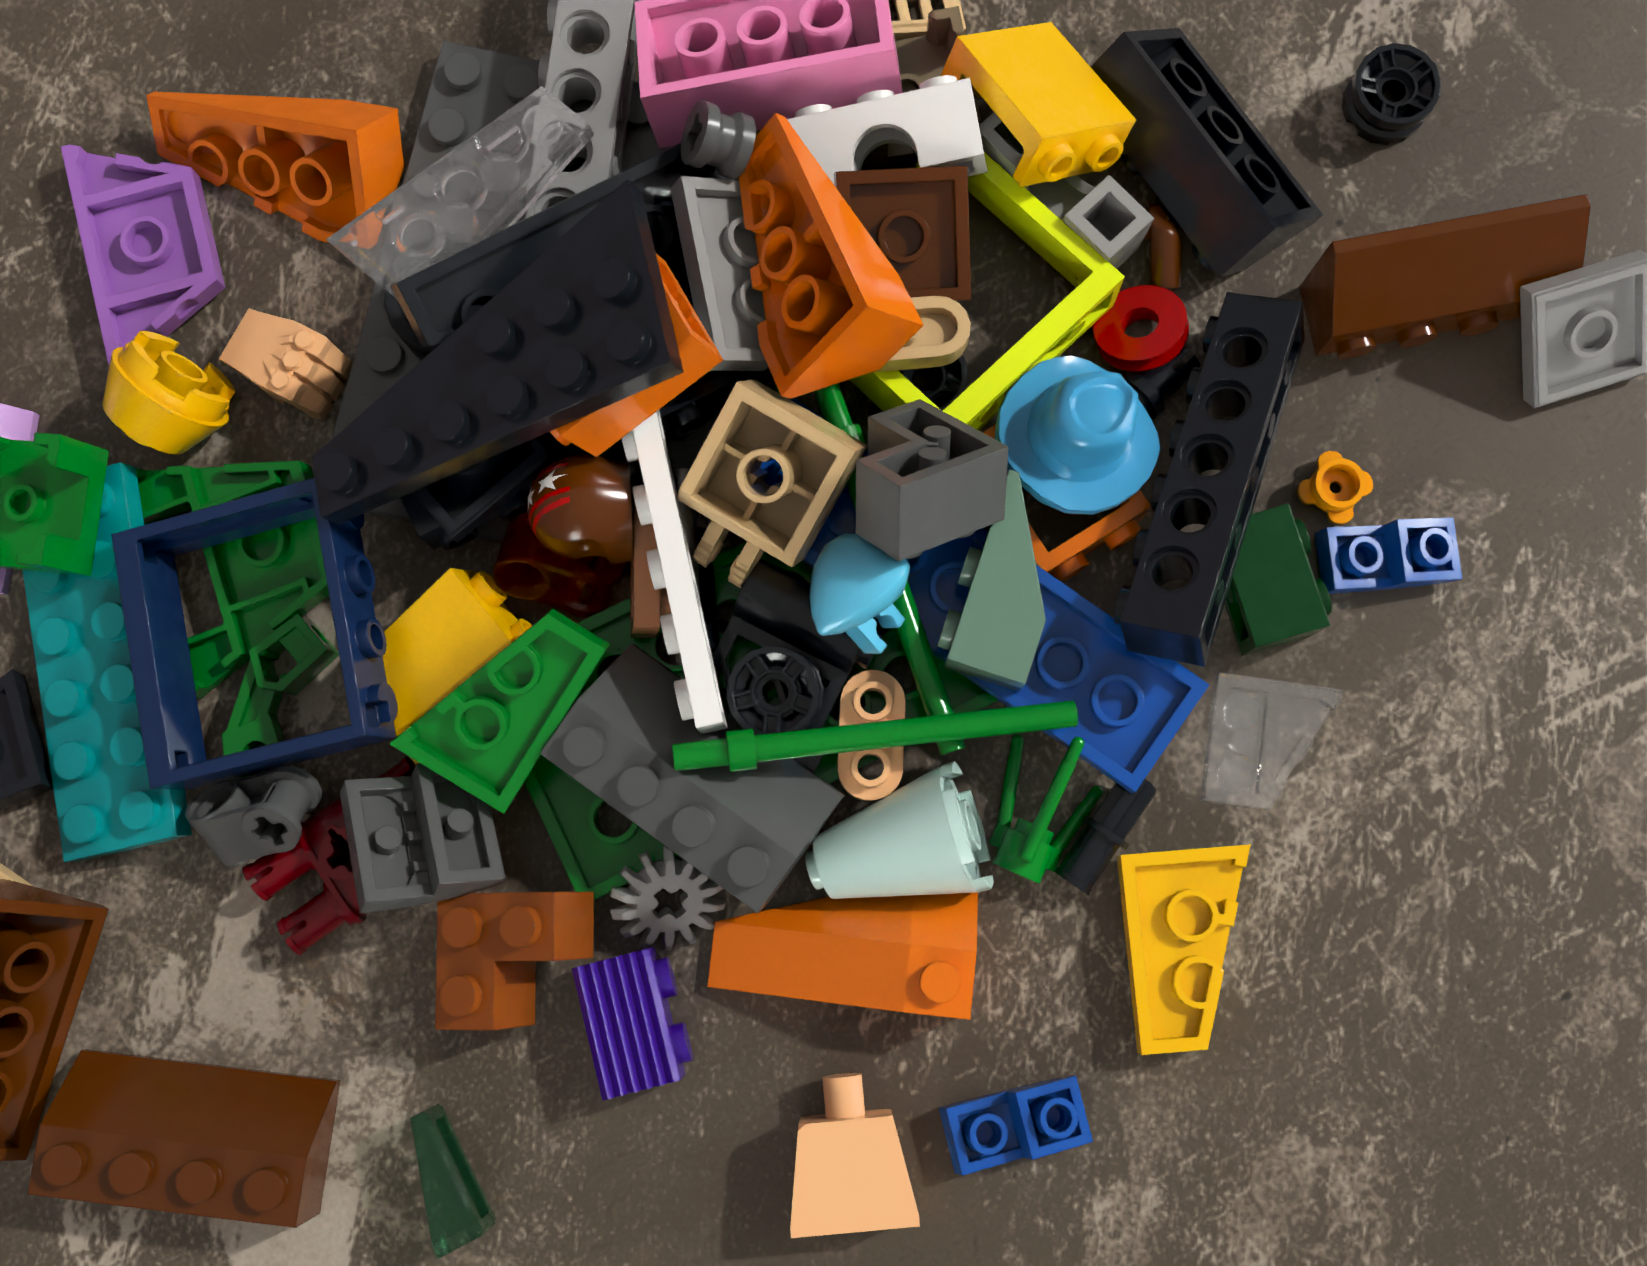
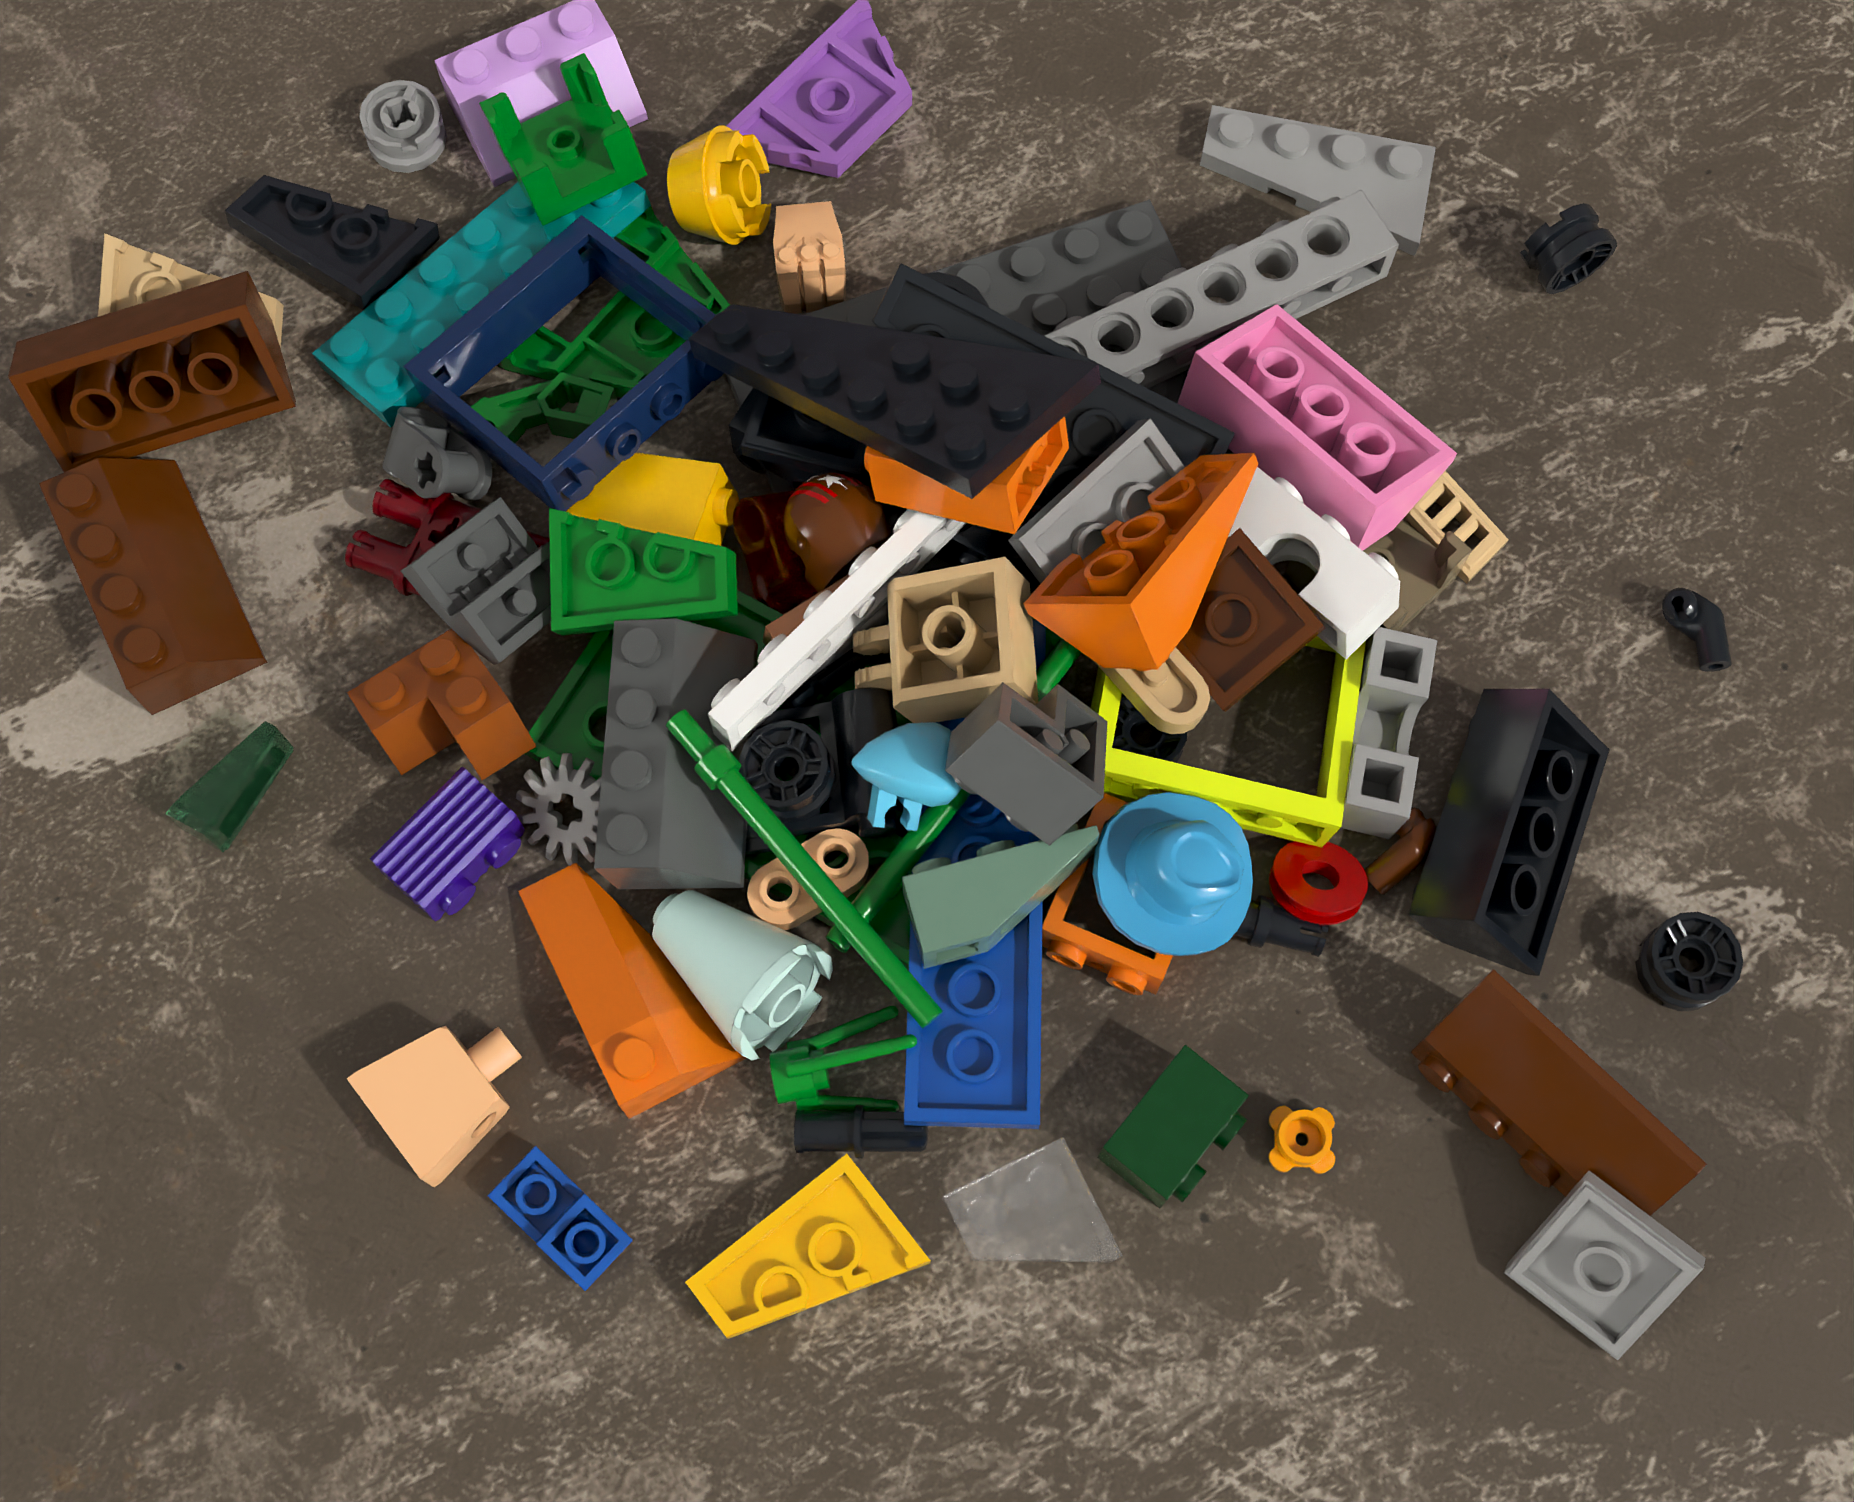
camera: 50 degrees right, 10 degrees down
orange wedge [146,91,404,251] -> none
clear wing [326,86,594,301] -> none
dark grey wheel [681,100,756,179] -> none
yellow panel [940,22,1136,187] -> none
black brick [1114,292,1305,667] -> none
blue slope [1315,517,1463,594] -> none

